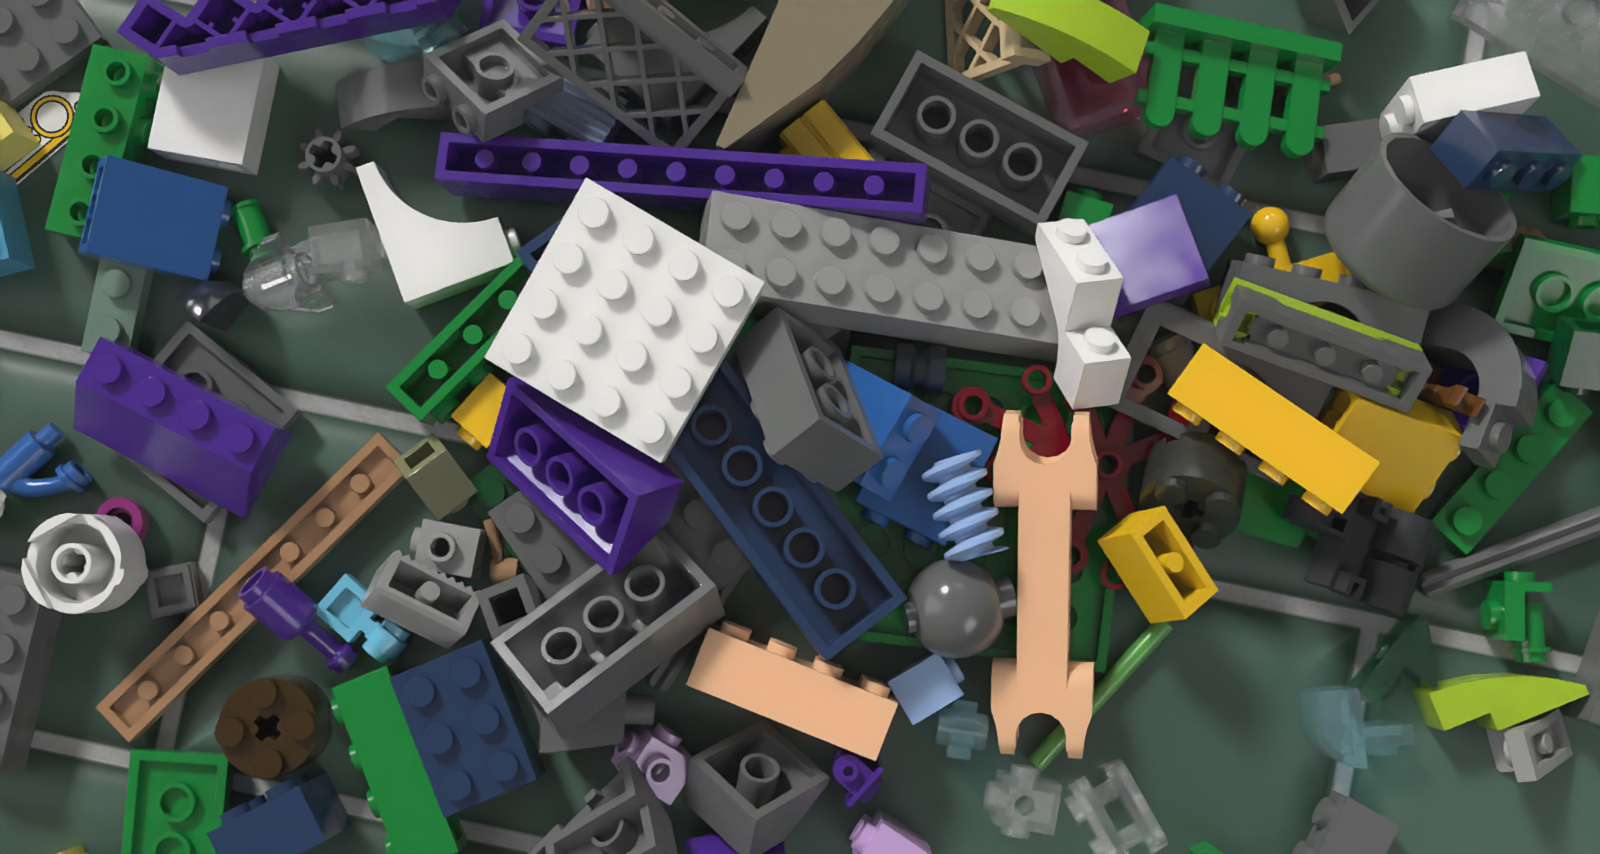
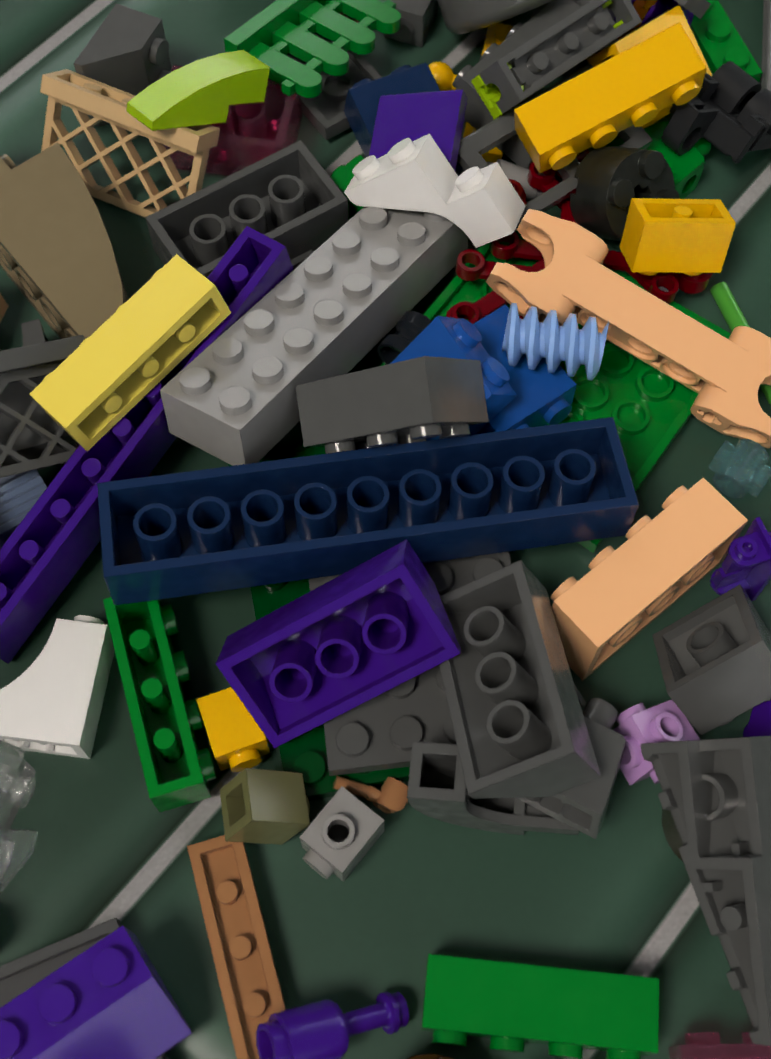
camera: 65 degrees left, 20 degrees down
medium azure plate [316,573,411,664] -> none
light grey brick [360,550,480,649] -> none
dark blue brick [389,637,546,818] -> none
white plate [484,178,767,463] -> none
light blue brick [886,652,965,725] -> none
dark grey brick [901,559,1017,659] -> none
none -> light yellow brick [29,254,231,452]

